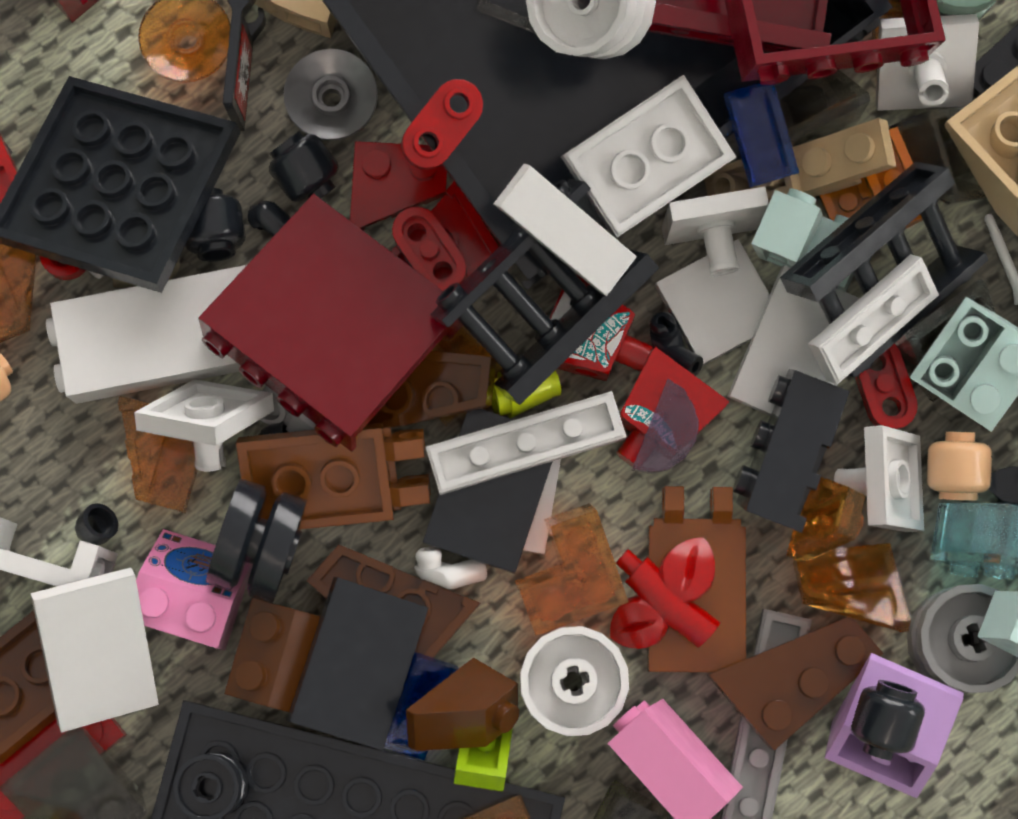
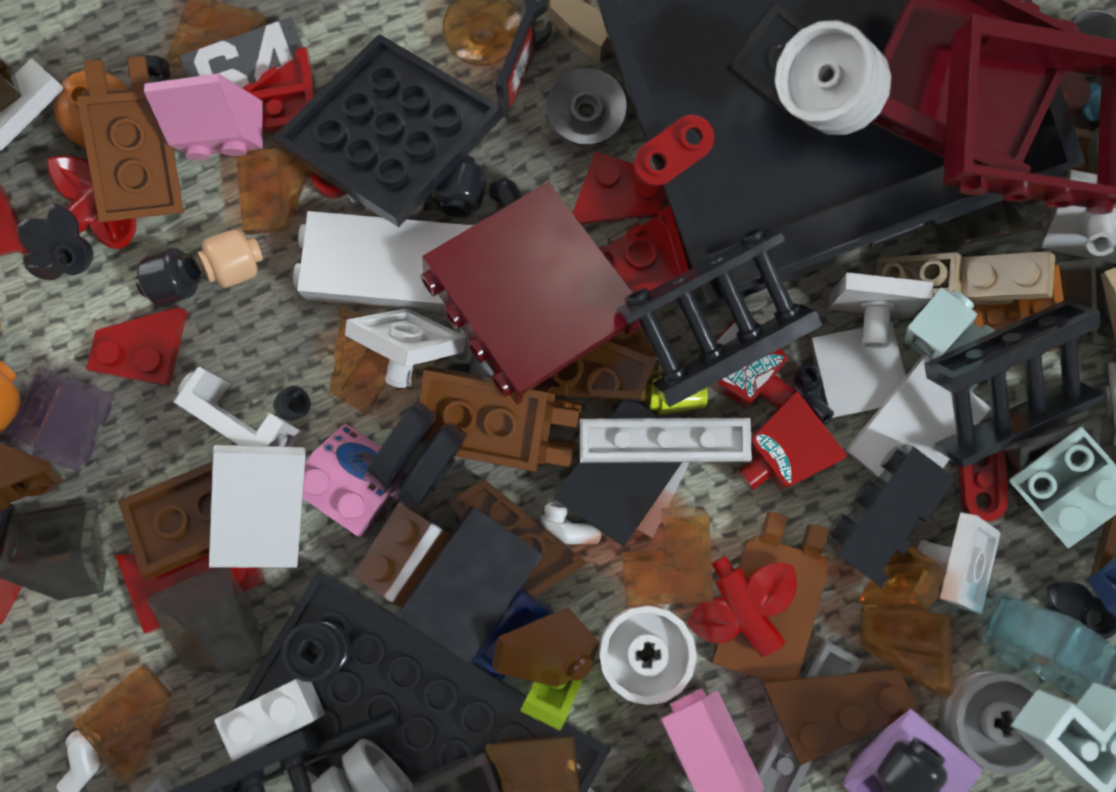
camera: 25 degrees right, 0 degrees up
black head [269,131,339,202] -> none
red plate [392,207,467,291] -> none
white tile [494,164,637,296] -> none
white tile [561,75,736,238] -> none
tile [631,379,699,474] -> none
clear blue tile [723,83,799,188] -> none
white tile [808,254,939,385] -> none
light nougat head [927,431,992,501] -> none

